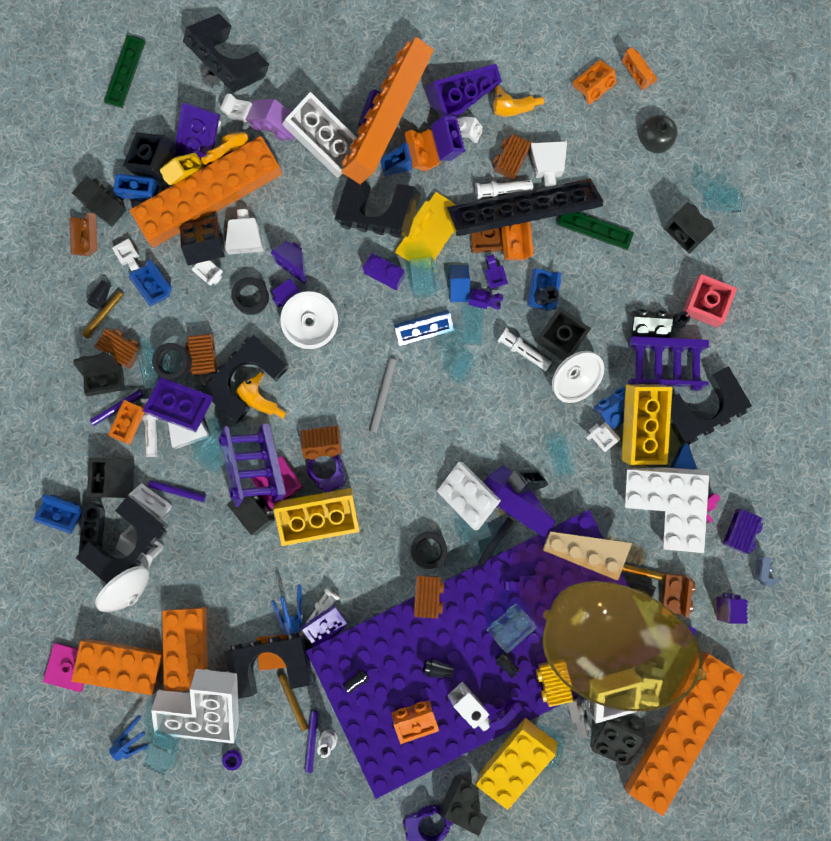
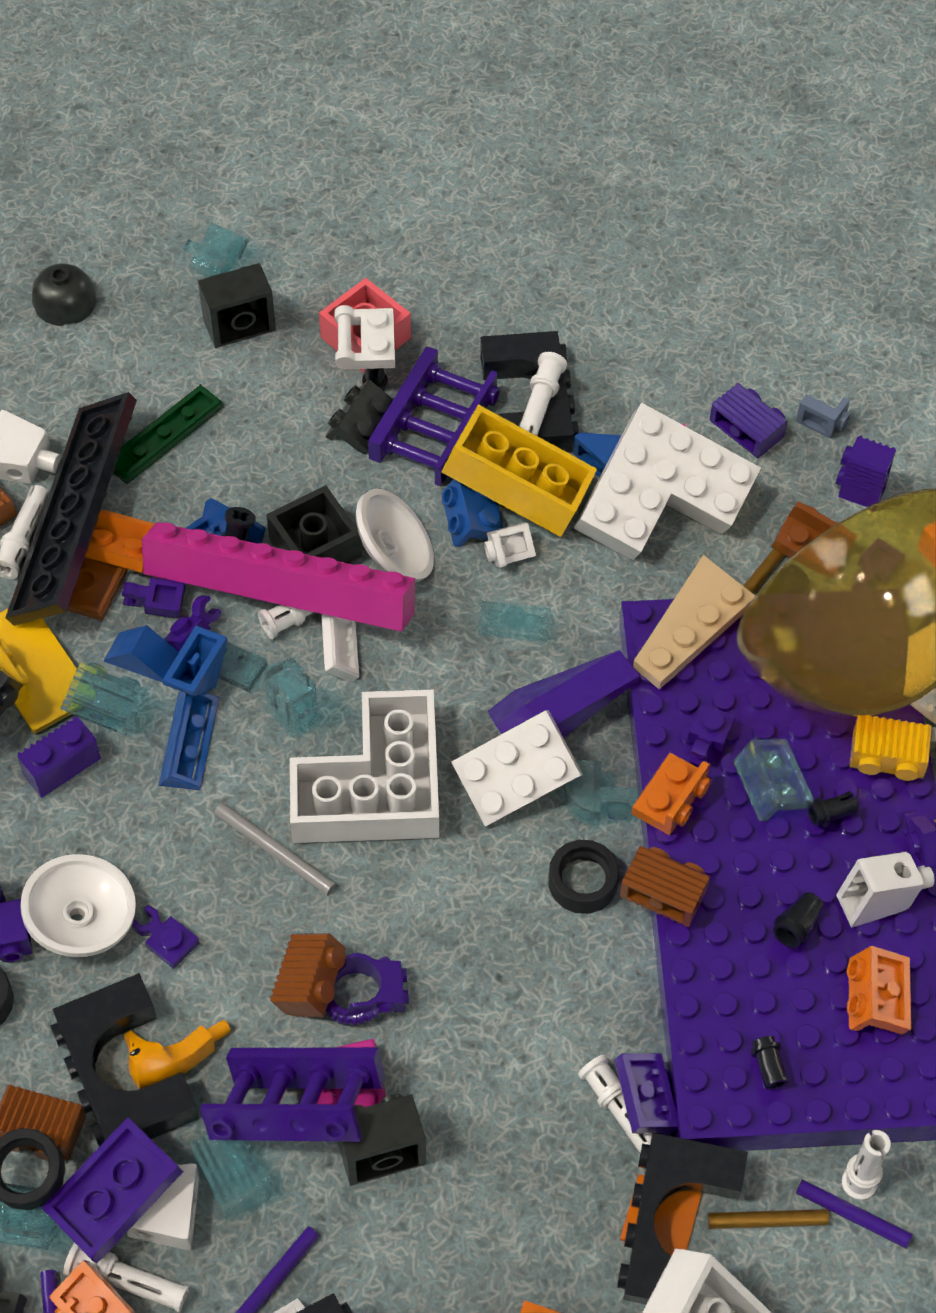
camera: 65 degrees left, 25 degrees down
blue plant [271,584,303,635] -> none
yellow brick [274,488,359,546] -> none
black bar [477,518,513,567] -> none
black slope [507,470,548,494] -> none
none -> dark purple plate [132,905,199,969]
none -> dark pink brick [142,522,416,632]
none -> blue slope [162,626,228,696]
none -> white brick [290,689,439,843]
none -> white plate [322,614,359,681]
none -> white plate [334,305,395,369]
none -> white pin [519,352,567,436]
none -> orange bracket [631,753,712,836]

